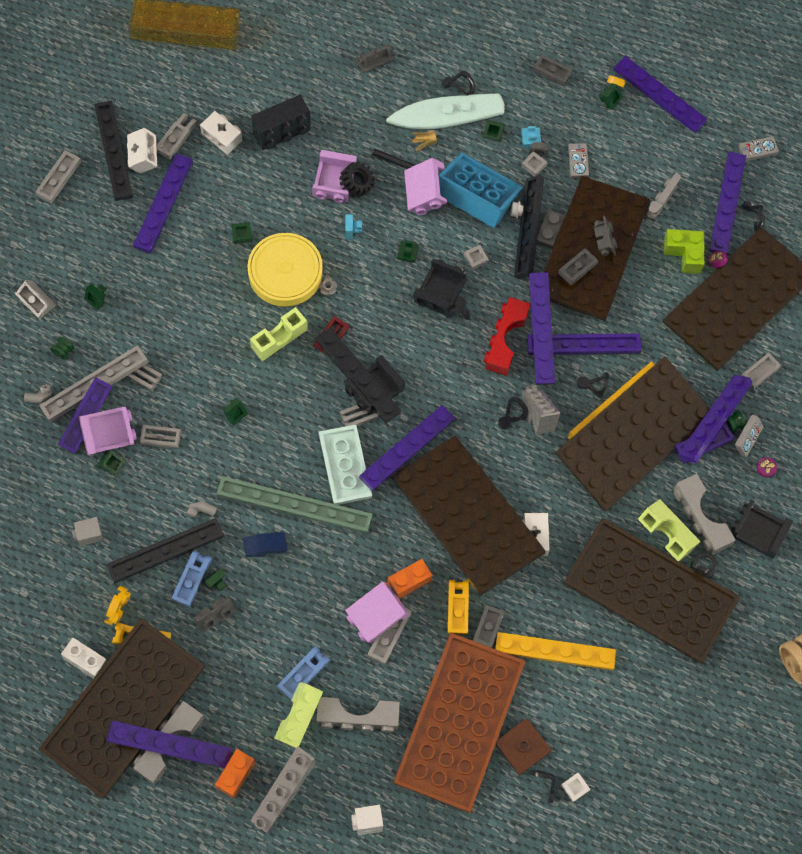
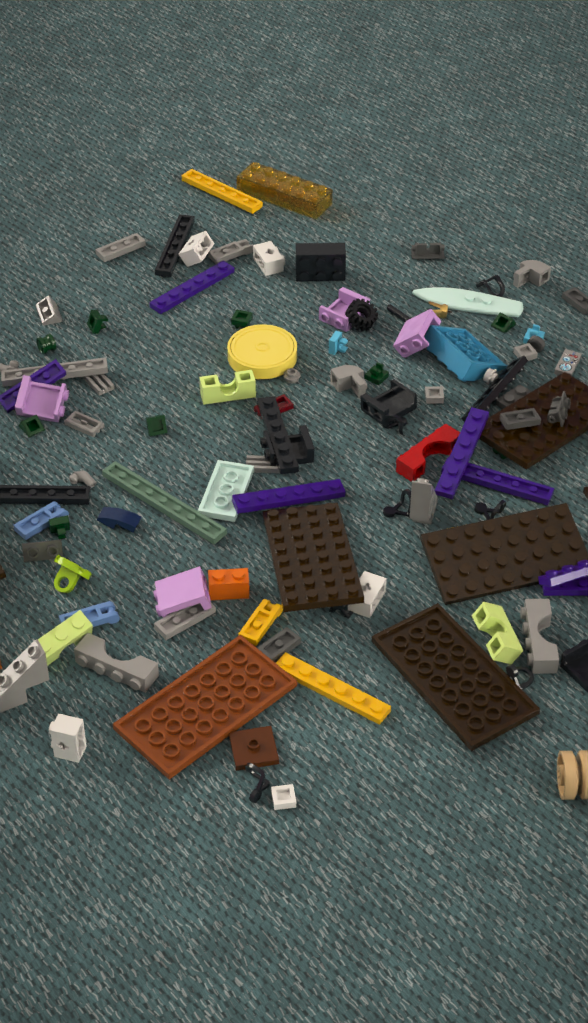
camera: 30 degrees right, 25 degrees down
none -> lime tile [54,555,92,593]
none -> yellow plate [181,169,263,214]
none -> light grey brick [331,365,367,399]
none -> light grey brick [513,260,551,288]

